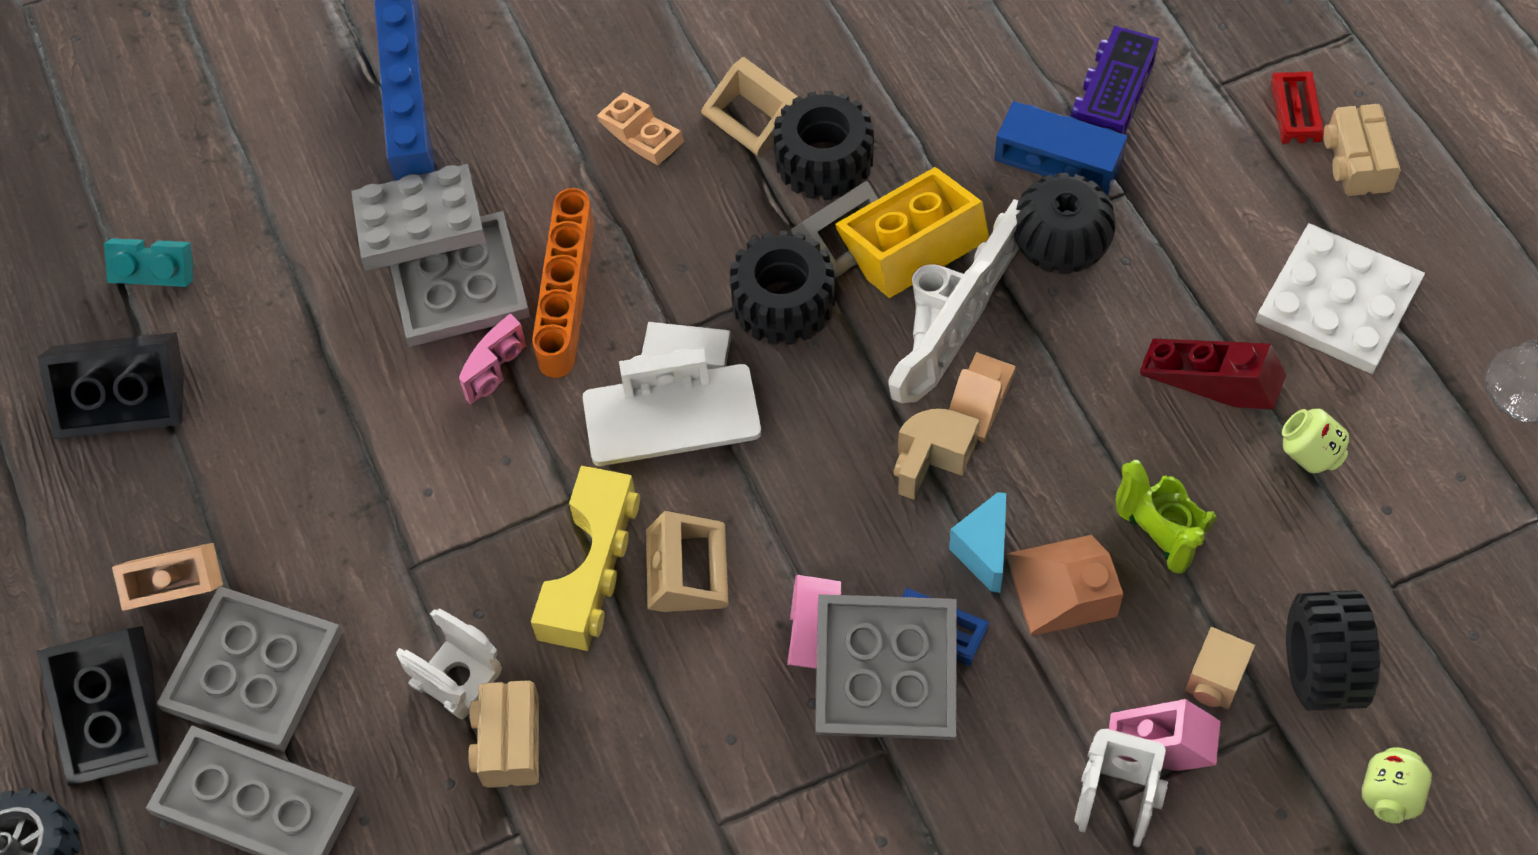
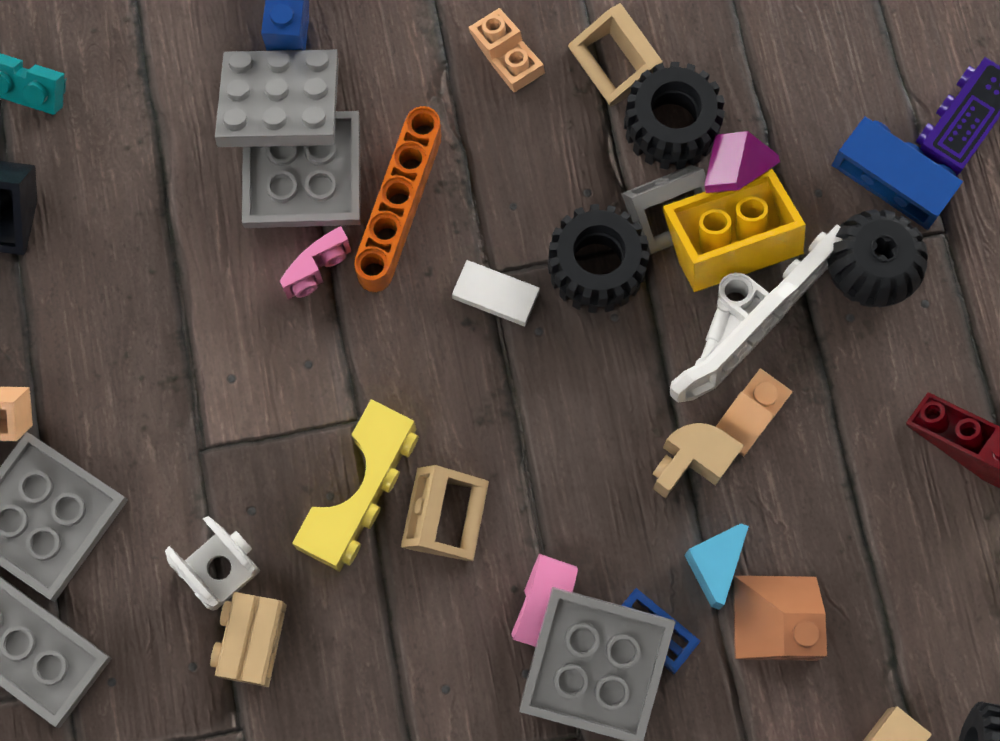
camera: 10 degrees right, 15 degrees up
white bracket [583,347,761,466] -> none
lime hair [1115,460,1217,574] -> none
none -> magenta slope [704,131,780,193]

